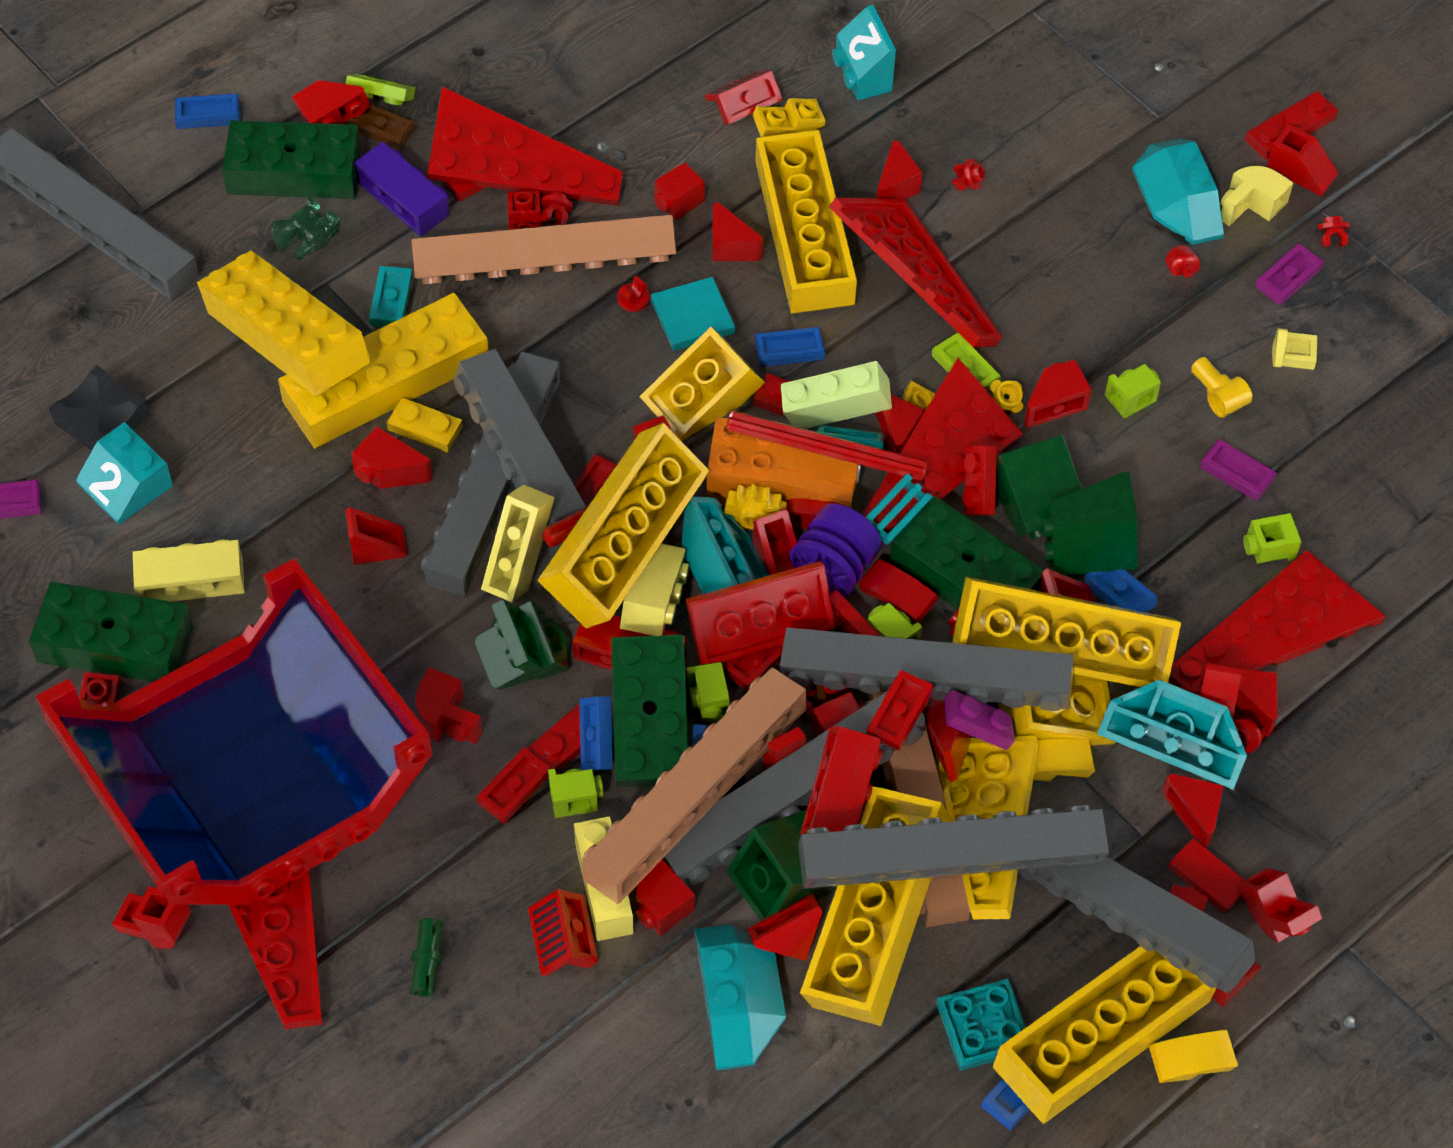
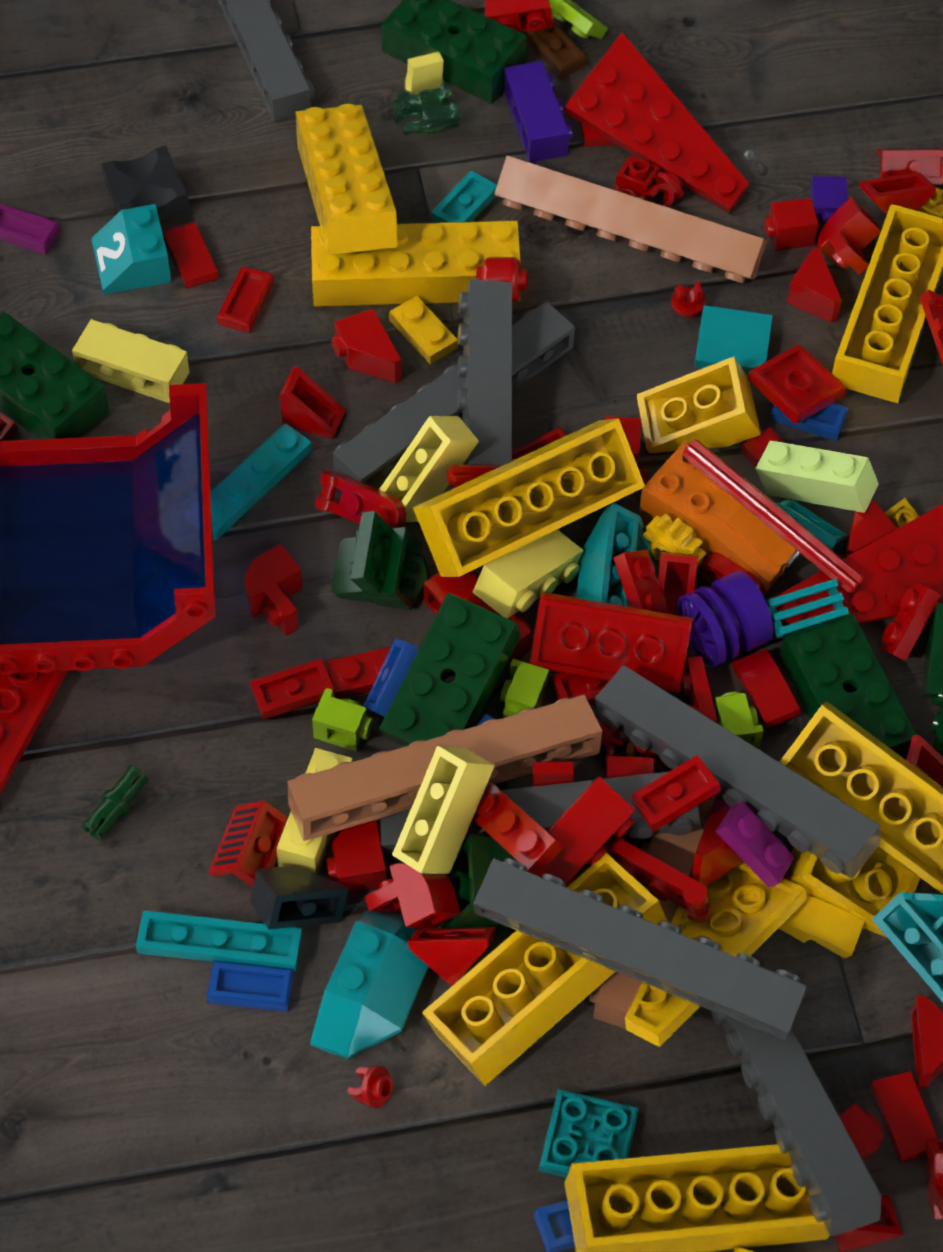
camera: 30 degrees right, 0 degrees up
none -> teal plate [136,910,302,972]
none -> red tile [163,222,218,289]
none -> teal plate [187,423,312,541]
none -> blue tile [207,961,294,1012]
none -> red tile [217,266,274,334]
none -> black slope [250,866,349,930]
none -> red plate [314,470,407,528]
none -> red plate [347,1066,393,1108]
none -> red brick [365,863,461,928]
none -> light yellow brick [392,745,495,874]
none -> light yellow tile [405,52,444,97]
none -> red plate [473,782,564,876]
none -> red head [476,257,528,302]
none -> red plate [610,838,711,923]
none -> red plate [613,549,669,614]
none -> red tile [747,344,848,425]
none -> dark purple brick [809,176,848,230]
none -> red brick [818,197,881,275]
none -> red slope [859,172,936,215]

